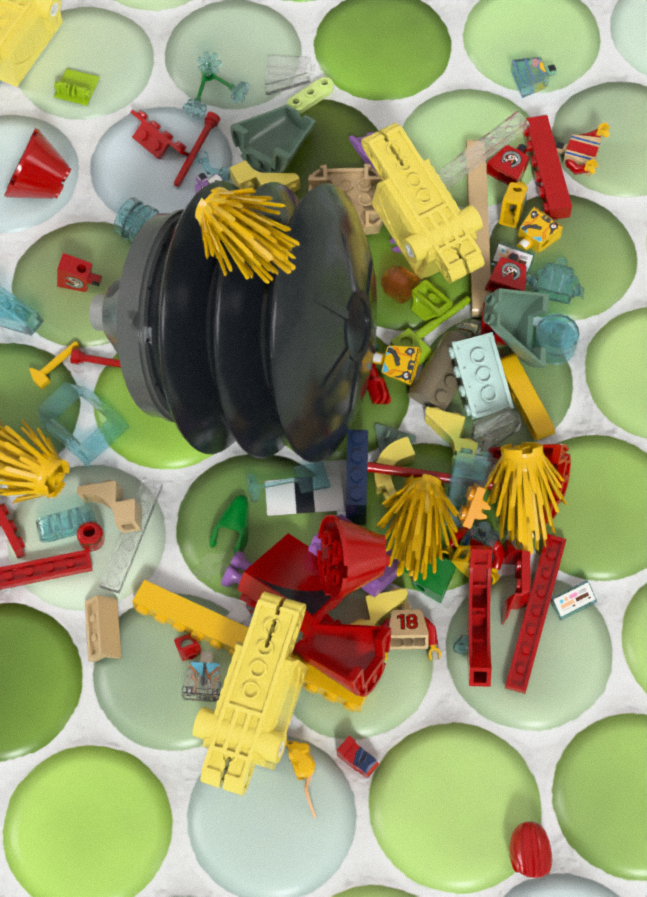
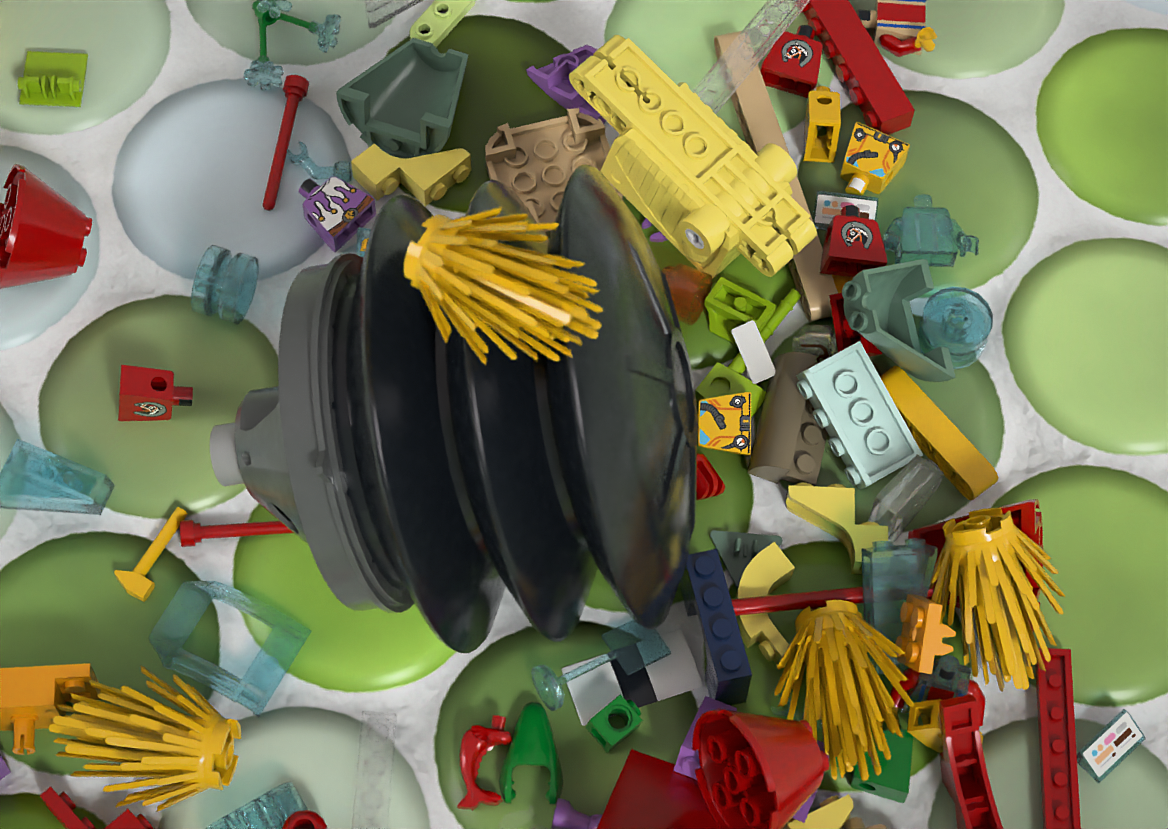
camera: 20 degrees left, 0 degrees up
tan arch [77,480,142,533] -> none
red bracket [130,109,189,159] -> none
red piece [501,539,530,625] -> none
none -> red animal [457,715,512,811]
none -> green brick [585,694,643,753]
none -> white sticker [731,320,776,384]

